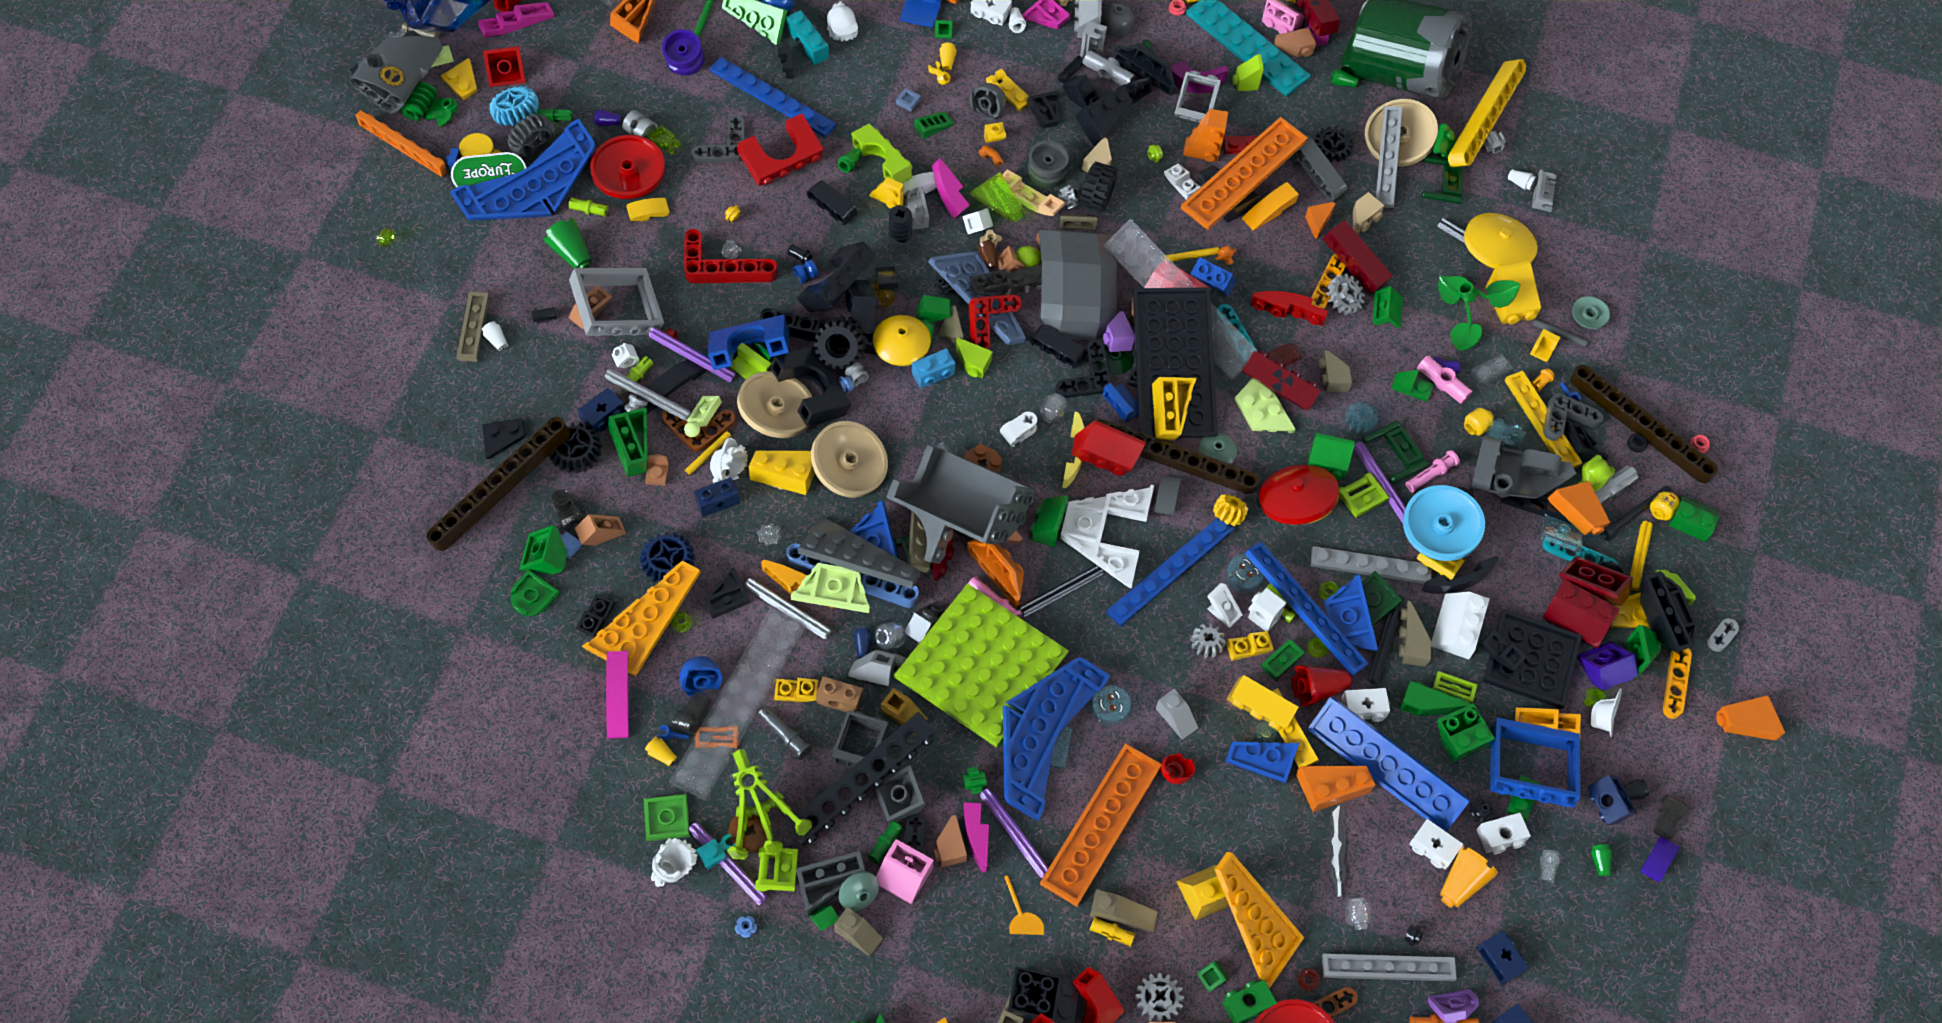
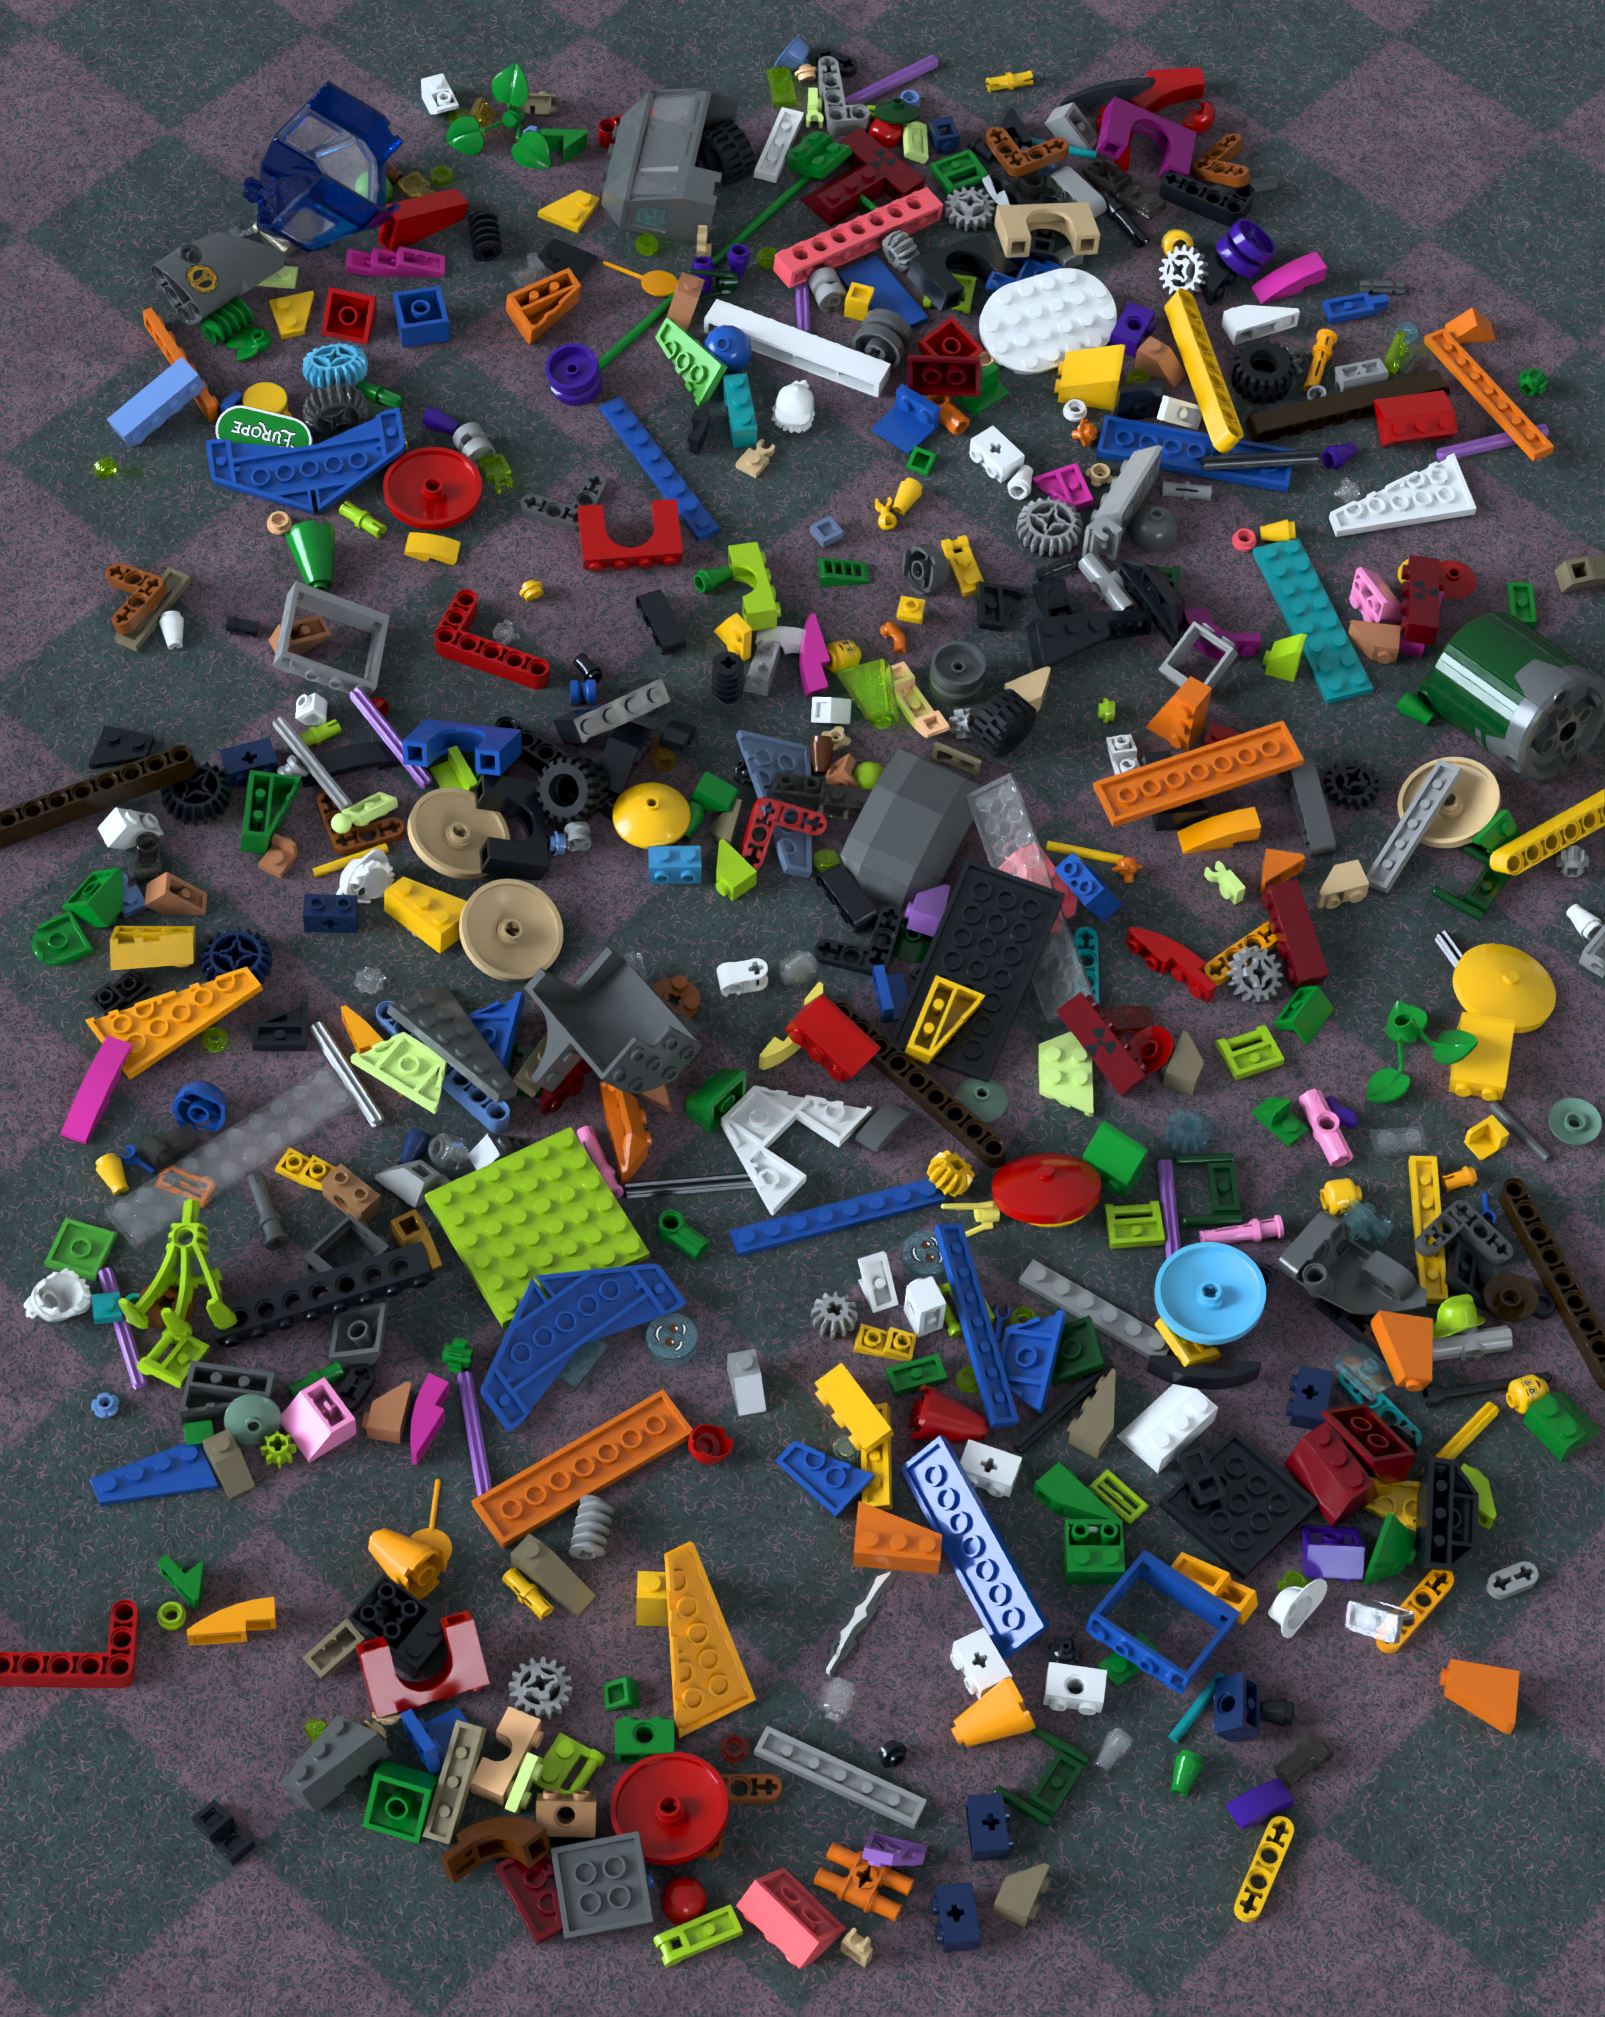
camera: 25 degrees right, 5 degrees down
none -> blue wing [90,1443,218,1506]
none -> white slope [98,807,164,850]
none -> dark orange beam [105,563,168,635]
none -> medium blue brick [107,357,206,448]
none -> yellow wedge [110,926,196,971]
none -> lime gear [260,1431,297,1469]
none -> light nougat plate [267,511,292,535]
none -> light orange cone [368,1528,447,1600]
none -> blue brick [392,286,450,348]
none -> light grey piece [569,1495,614,1560]
none -> green piece [657,1210,710,1261]
none -> tan plate [736,439,775,478]
none -> clear neon green plate [813,849,839,872]
none -> yellow head [826,639,861,674]
none -> light yellow plant [941,1201,1000,1237]
none -> blue hand [991,1304,1011,1342]
none -> dark tan slope [992,1863,1052,1927]
none -> dark green plate [993,1725,1091,1827]
none -> light grey gear [1016,496,1083,558]
none -> red dish [1128,1026,1173,1074]
none -> teal bar [1168,1672,1225,1744]
none -> yellowish green plate [1204,861,1246,905]
none -> lime plate [1215,1024,1285,1081]
none -> yellow beam [1234,1816,1294,1923]
none -> dark blue brick [1286,1365,1333,1430]
none -> clear panel [1344,1598,1415,1644]
none -> dark brown dish [1483,1273,1539,1322]

